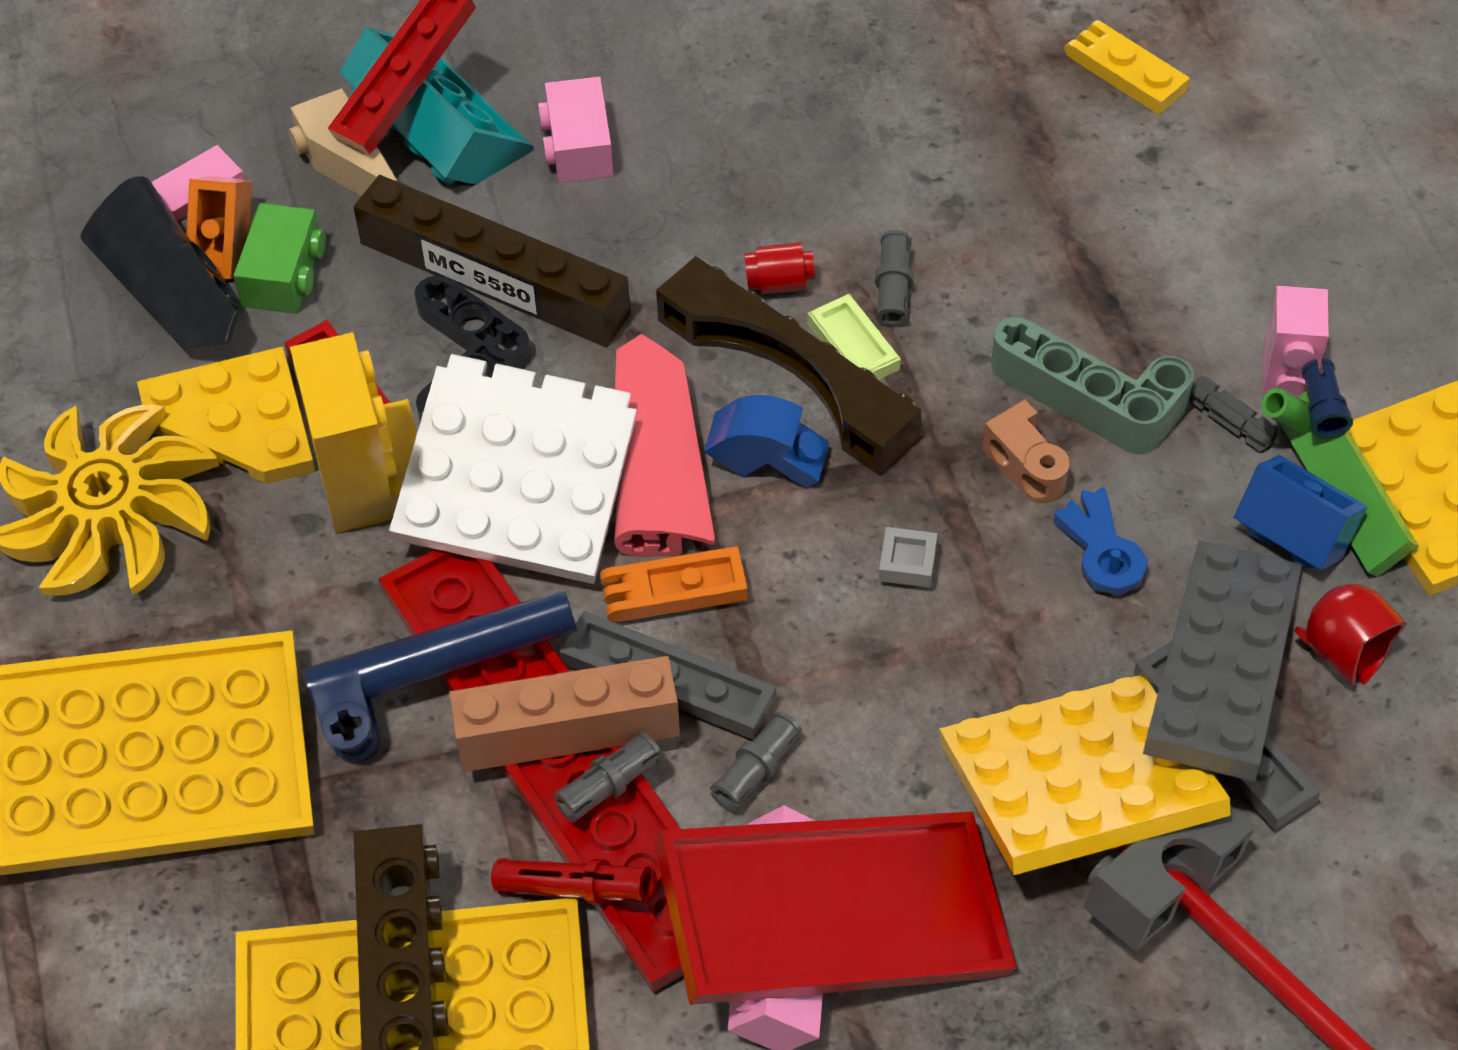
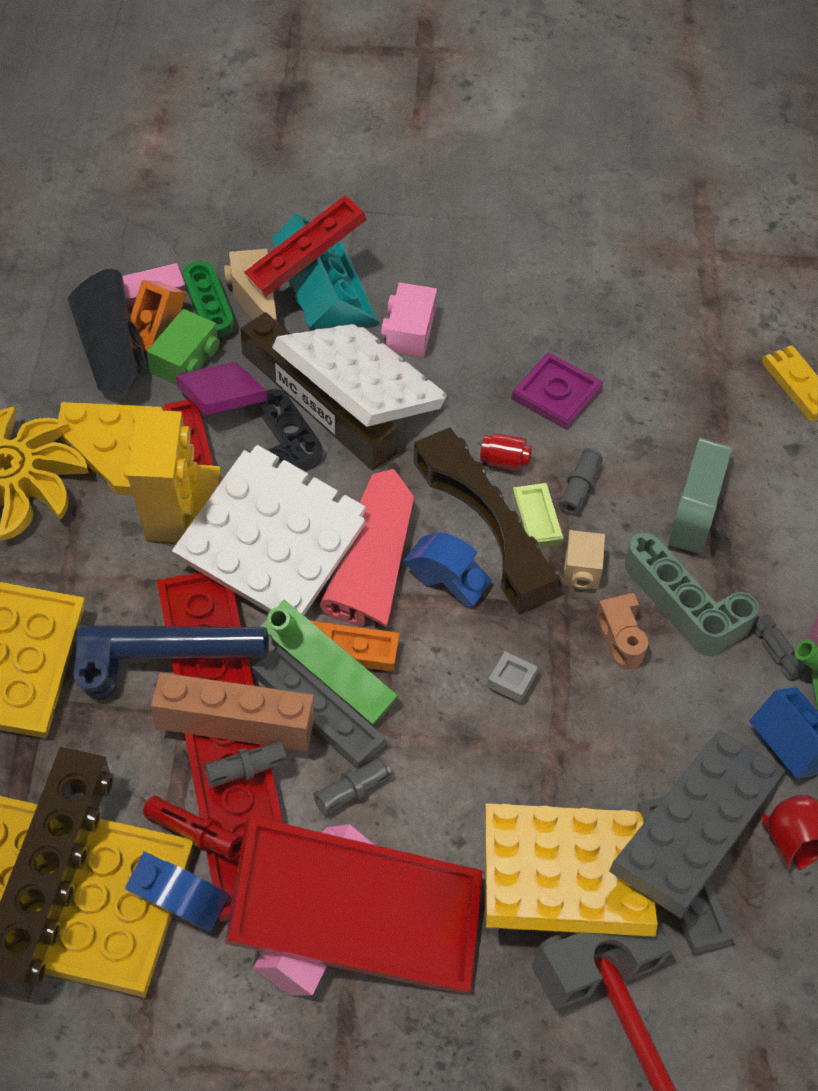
camera: 15 degrees right, 0 degrees up
blue piece [1053,487,1148,596] -> none
none -> blue brick [124,851,230,932]
none -> magenta tile [176,362,266,415]
none -> green plate [183,261,234,338]
none -> bright green piece [260,599,399,725]
none -> white hinge [272,324,447,427]
none -> magenta tile [511,352,603,430]
none -> tan brick [563,530,605,589]
none -> sand green beam [668,437,733,555]

